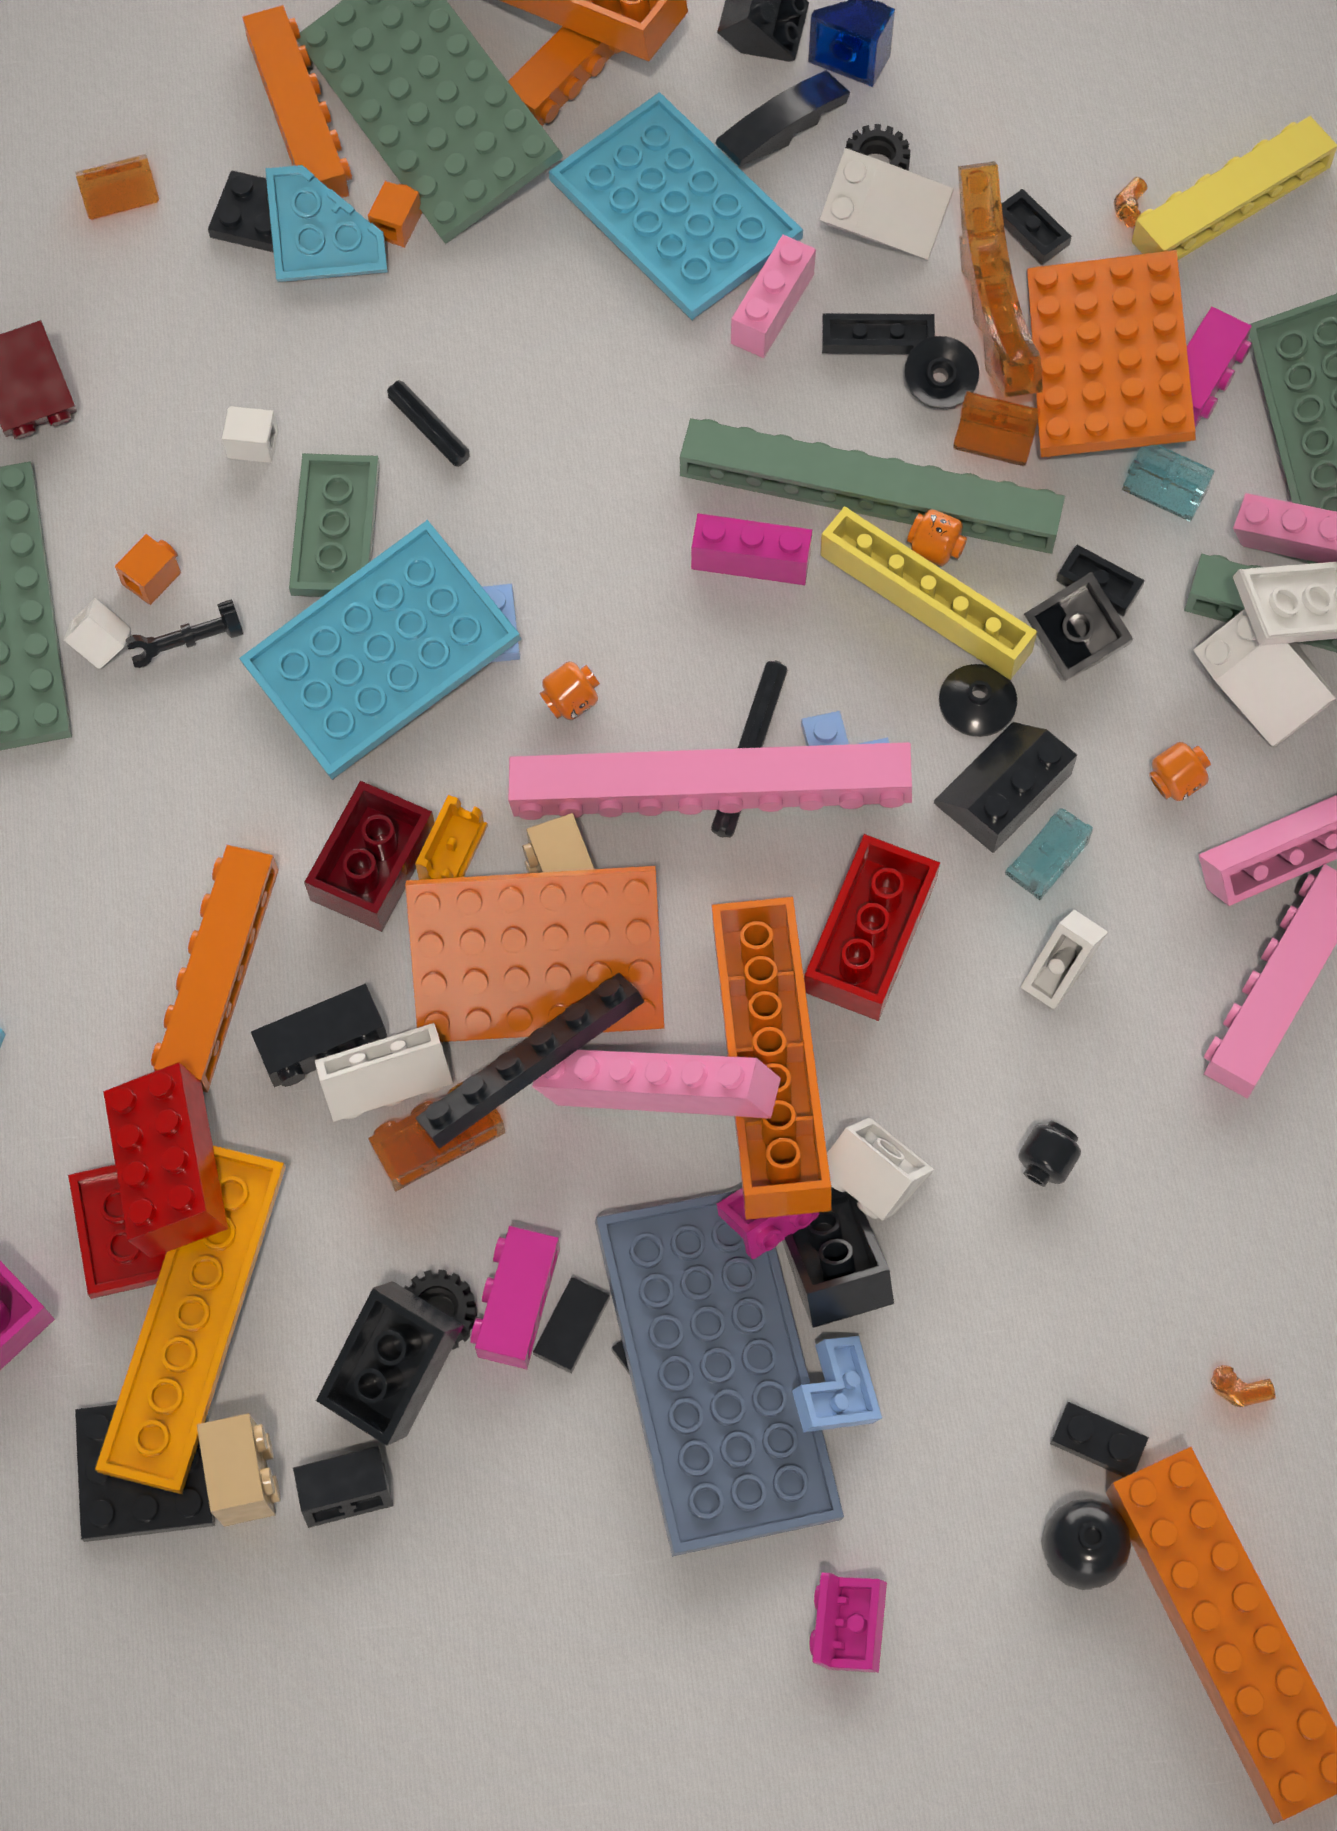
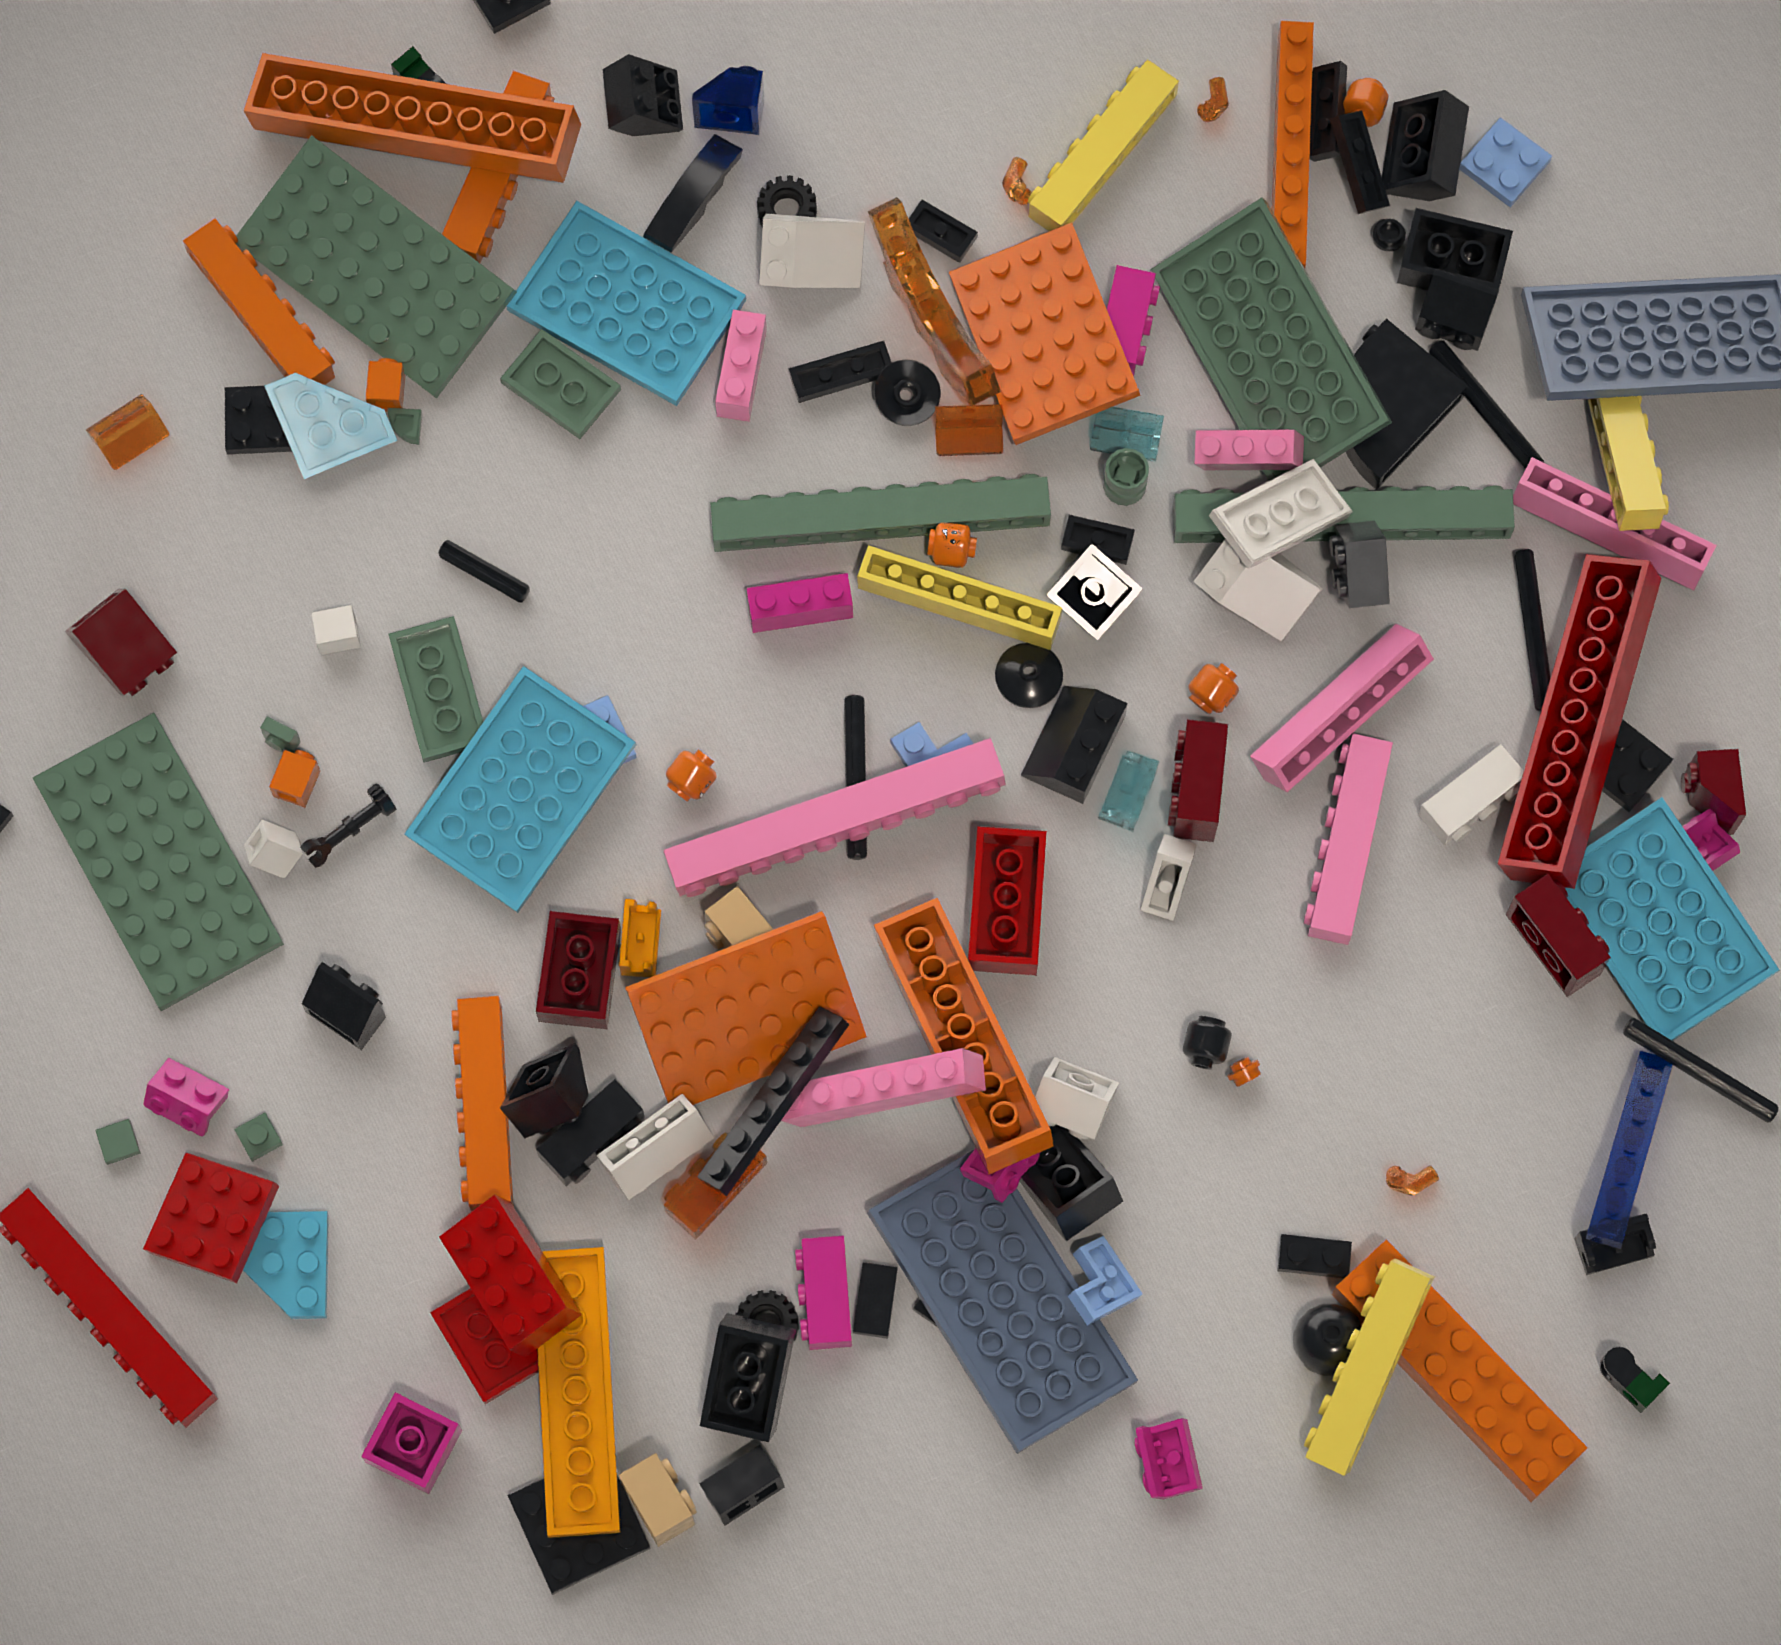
camera: 20 degrees left, 5 degrees up
none -> sand green plate [260,716,301,753]
none -> black slope [301,962,386,1051]
none -> sand green tile [388,408,422,445]
none -> sand green plate [500,329,621,439]
none -> black slope [500,1043,589,1139]
none -> sand green wheel [1103,448,1149,506]
none -> dark red brick [1167,719,1228,842]
none -> orange plate [1227,1057,1261,1087]
none -> light yellow brick [1304,1259,1435,1476]

